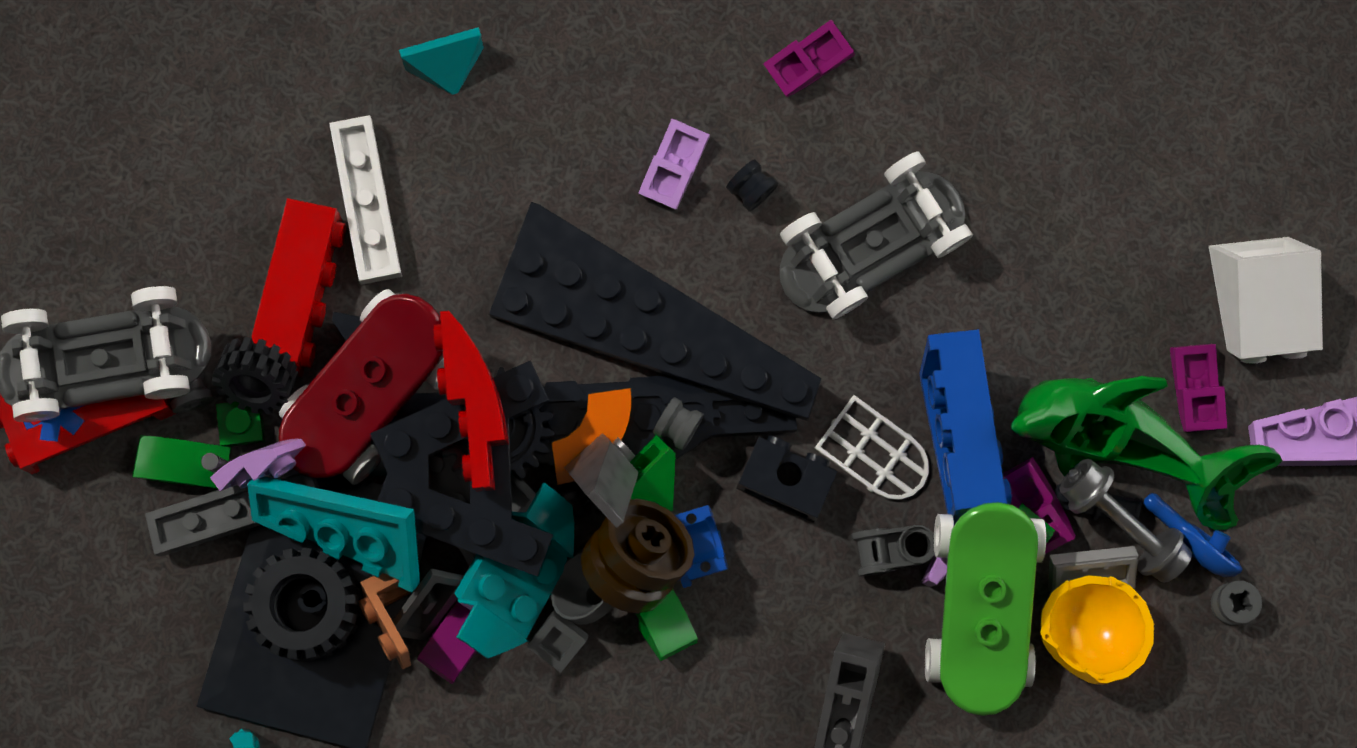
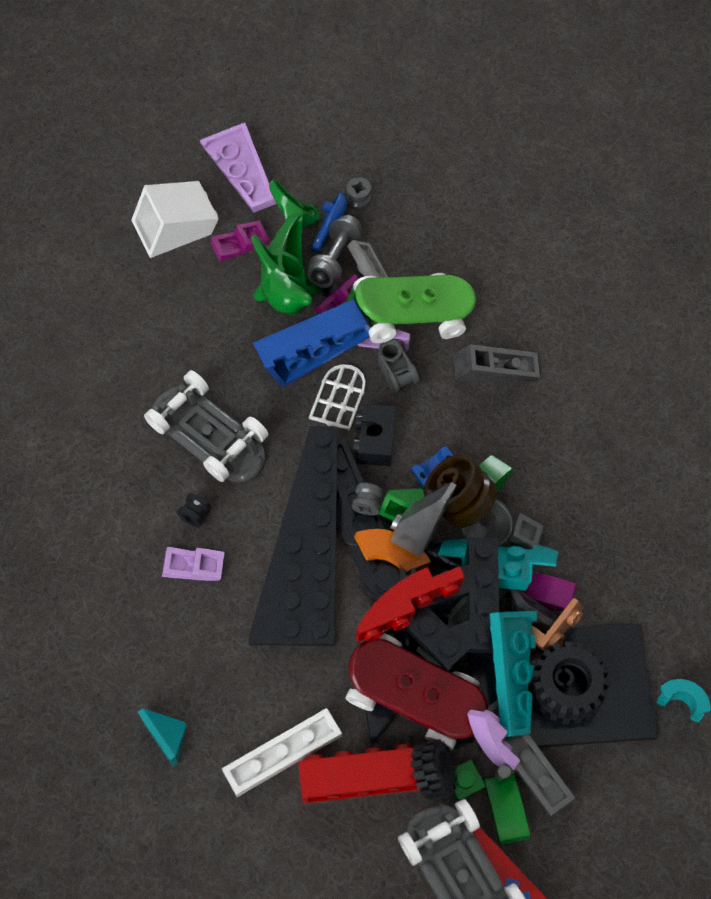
camera: 100 degrees left, 15 degrees down
magenta slope [763,20,855,97] -> none
yellow cylinder [1041,575,1154,685] -> none

